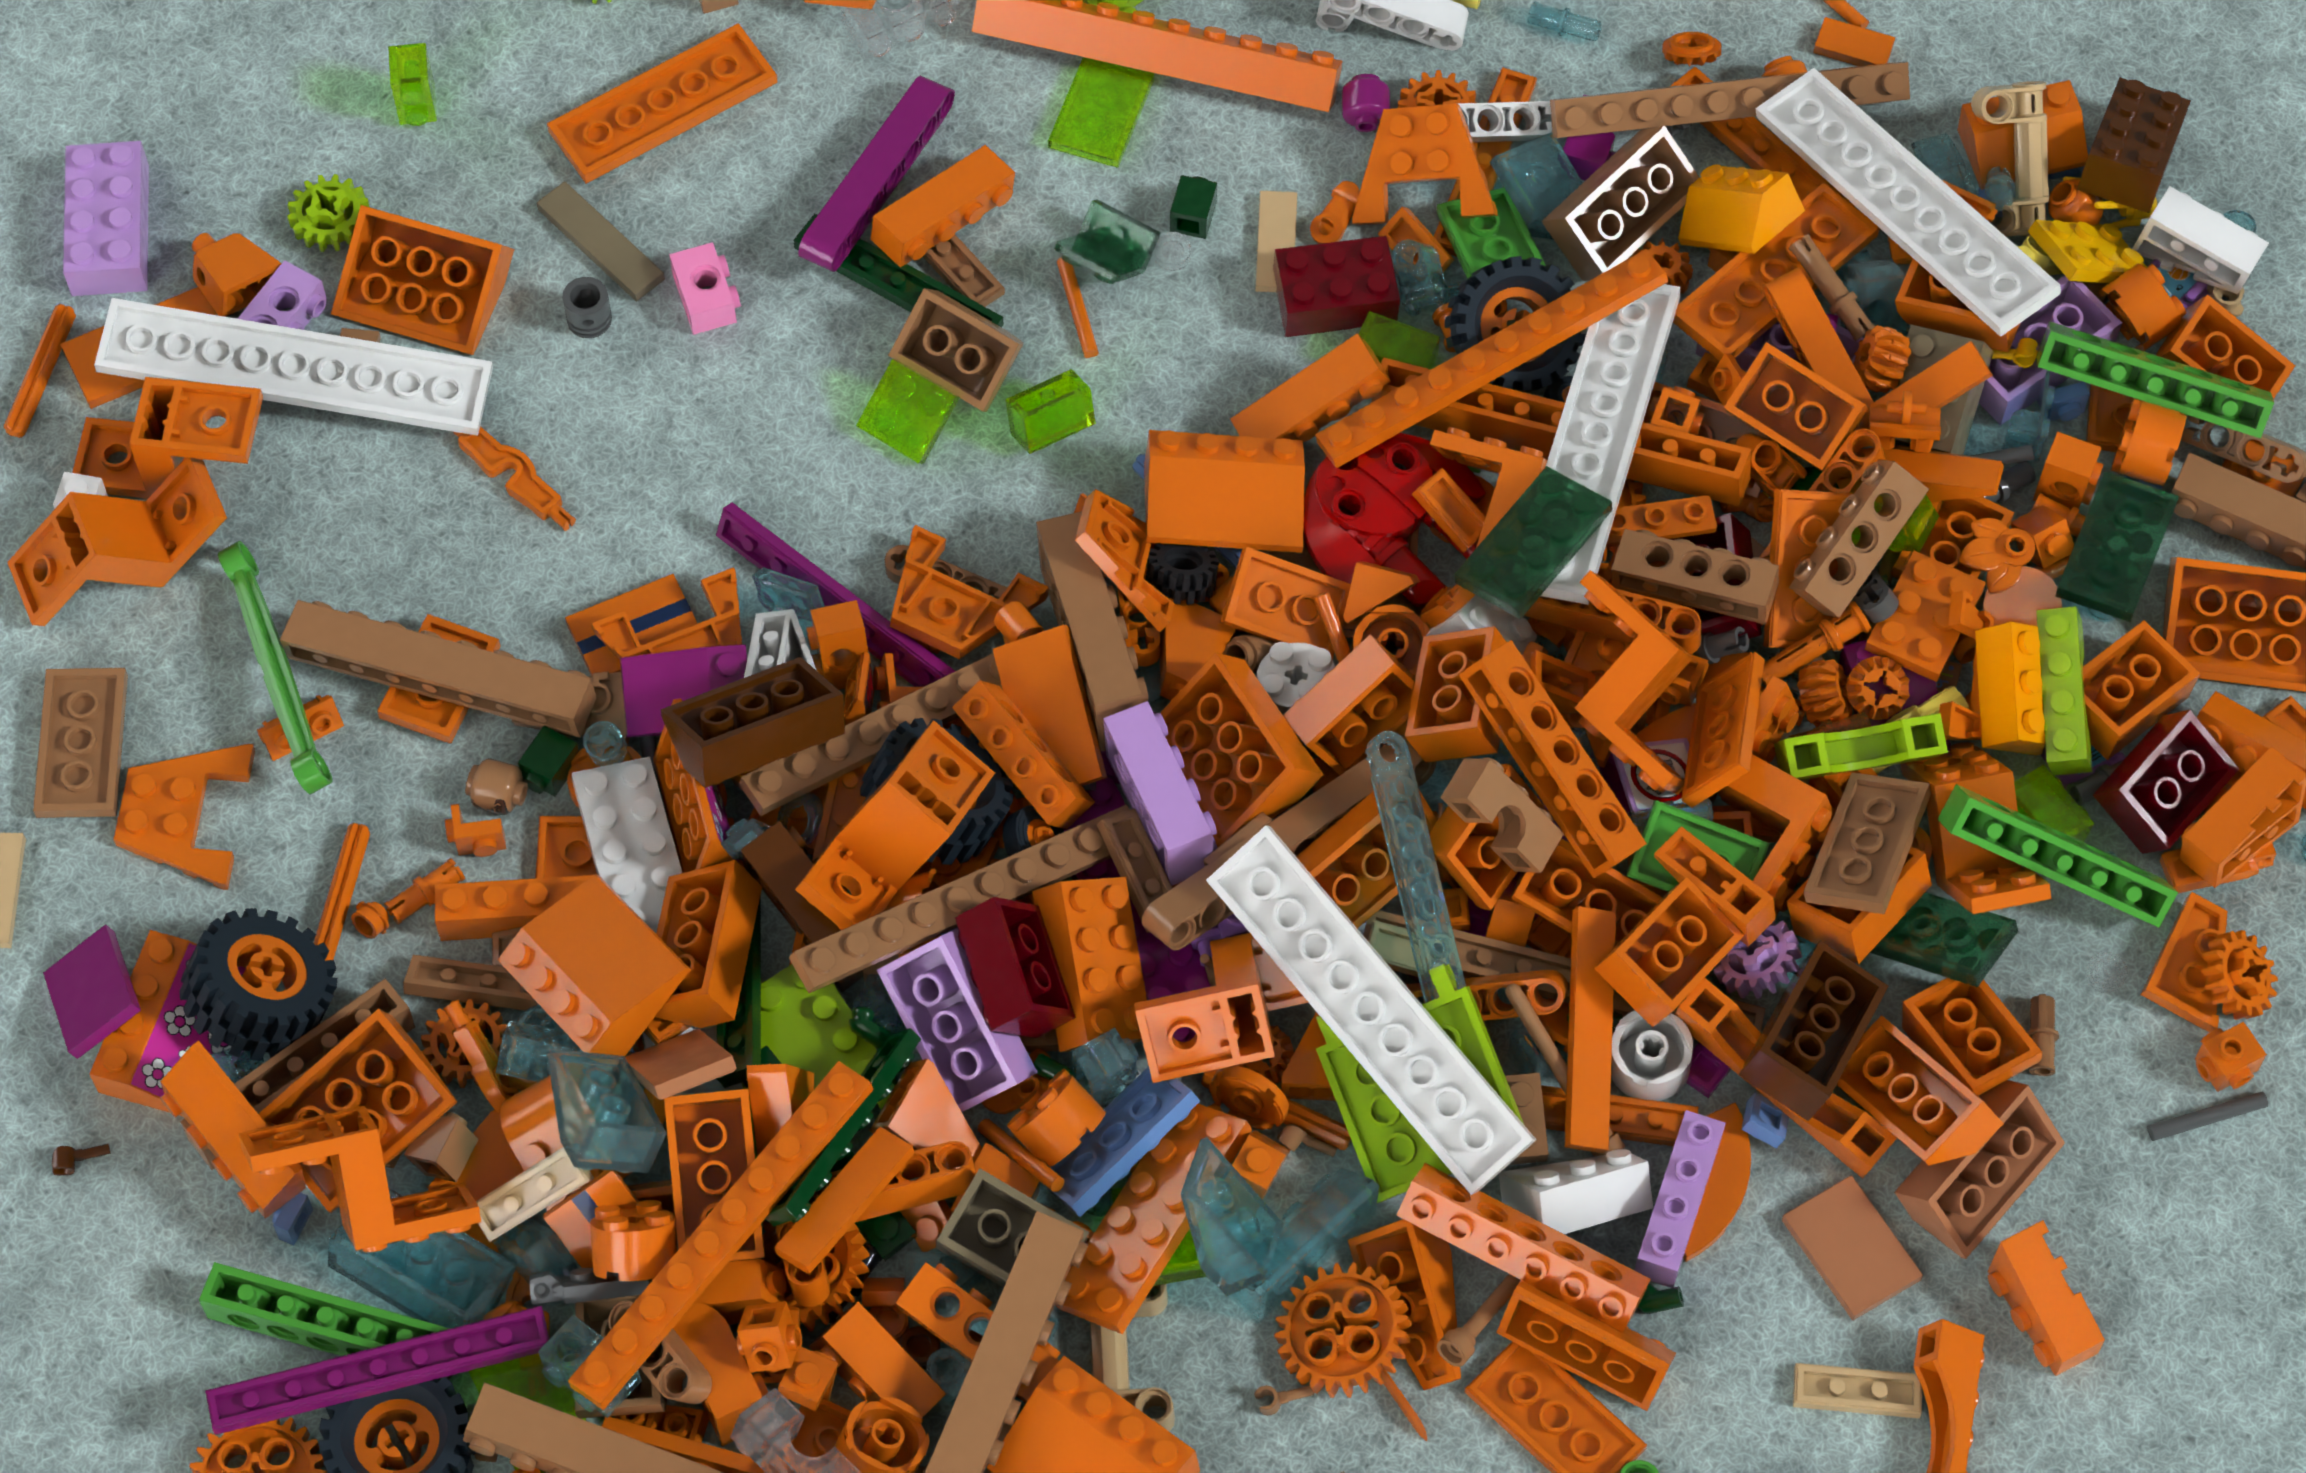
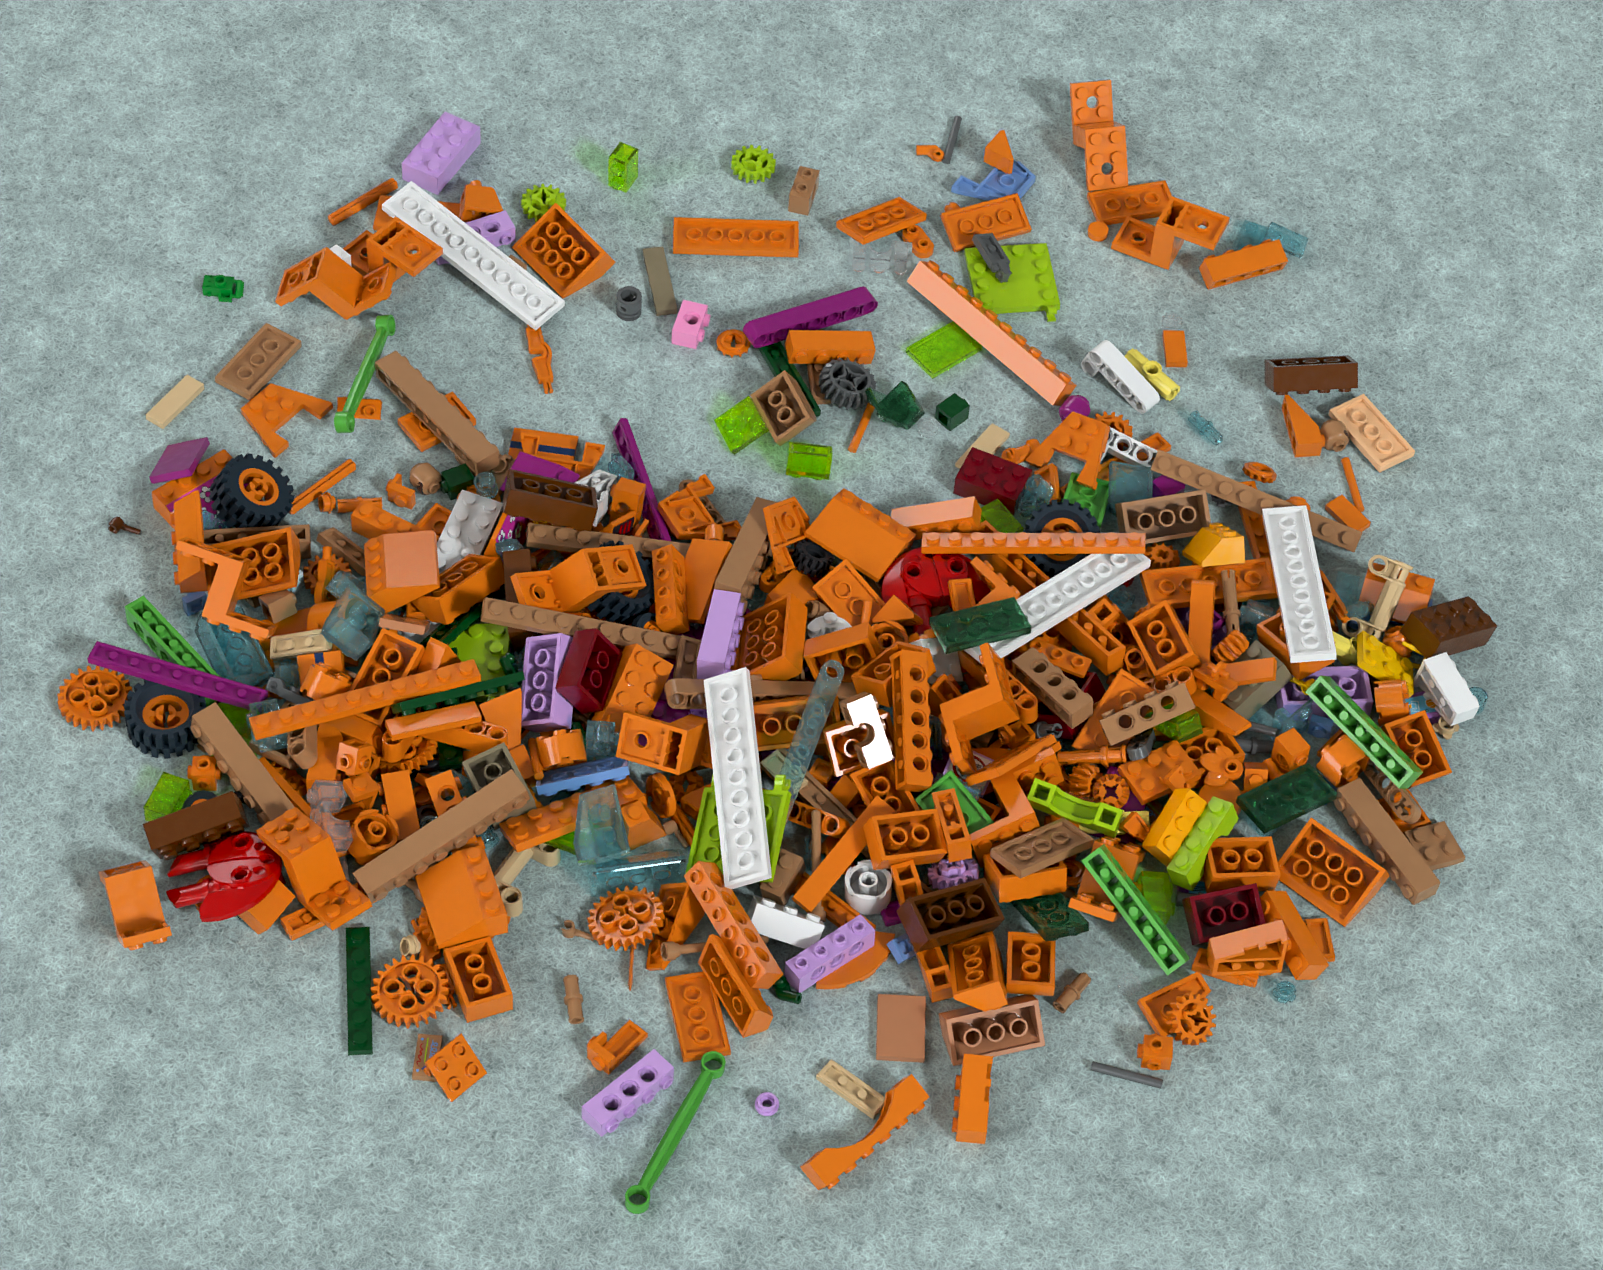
camera: 30 degrees right, 10 degrees down
none -> orange gear [716,329,750,358]
none -> dark grey gear [818,357,876,410]

